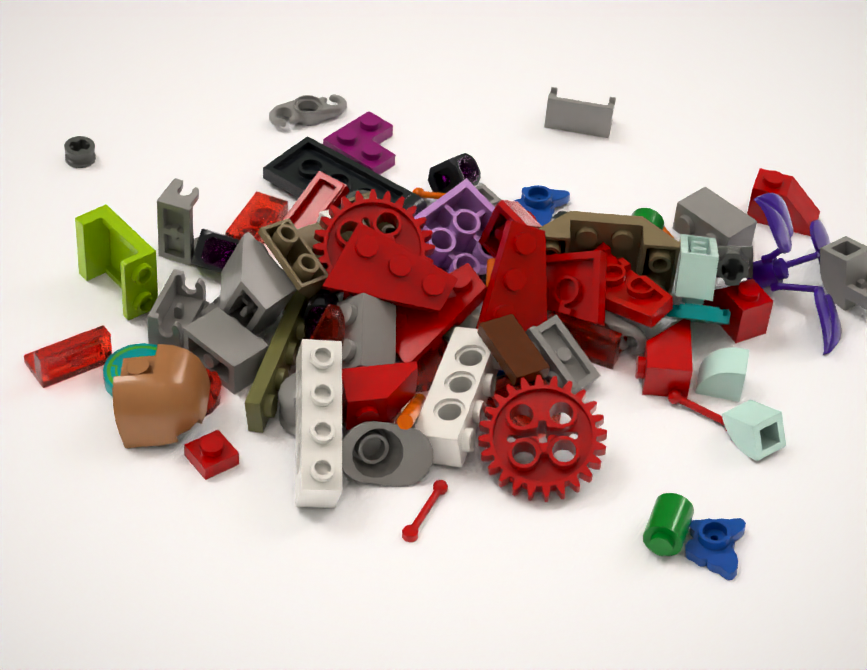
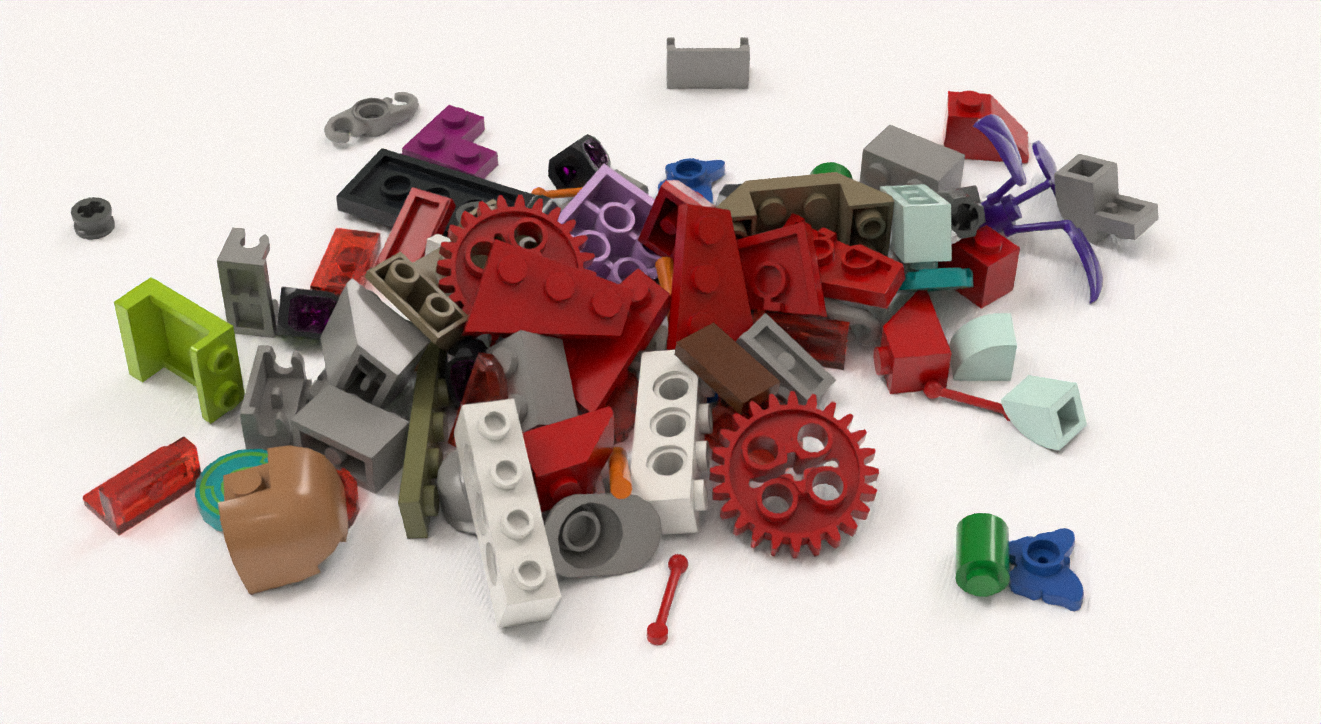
camera: 10 degrees left, 0 degrees up
red plate [184,429,239,480] -> none

